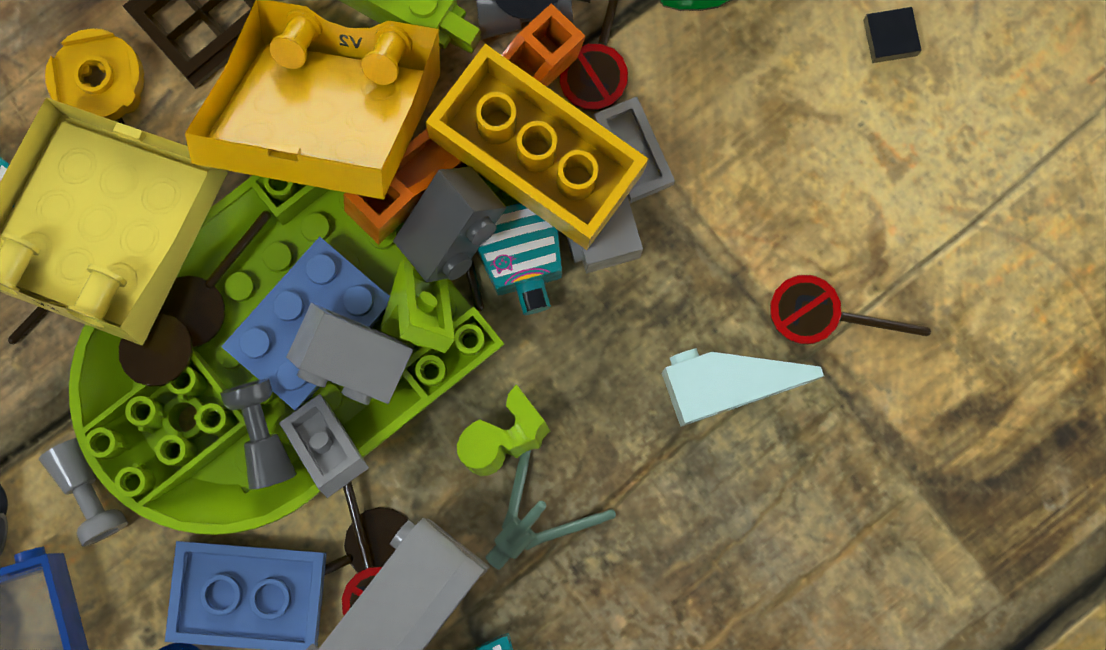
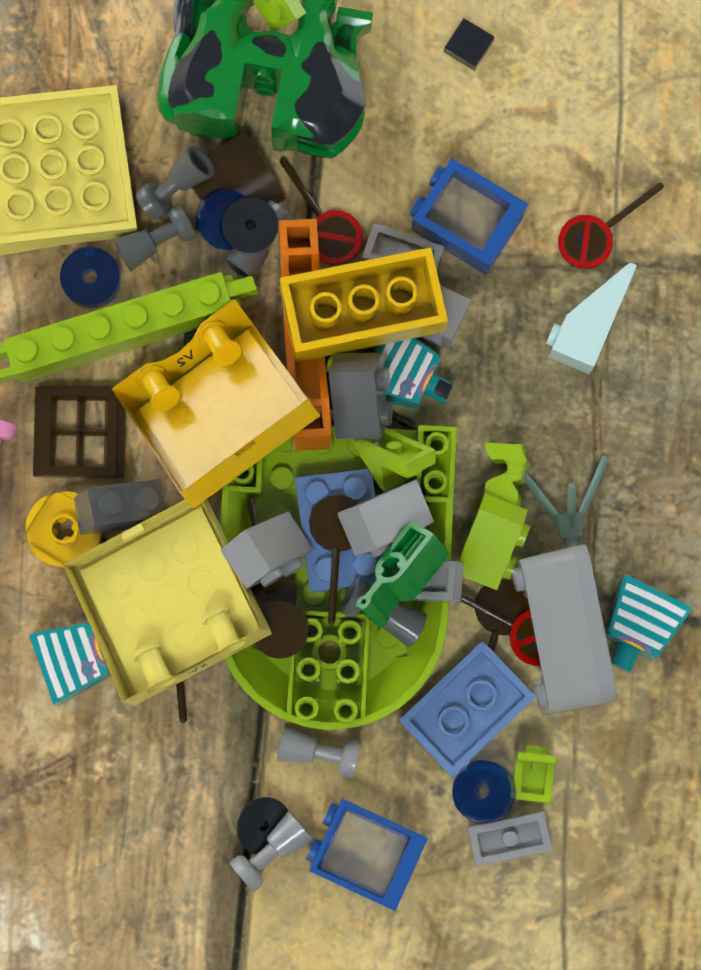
camera: 50 degrees left, 0 degrees up
none -> dark grey brick [74,479,166,536]
none -> light grey brick [221,512,313,589]
none -> dark brown piece [309,495,358,625]
none -> green piece [356,521,451,628]
none -> blue window [409,158,528,275]
none -> lime brick [458,493,531,590]

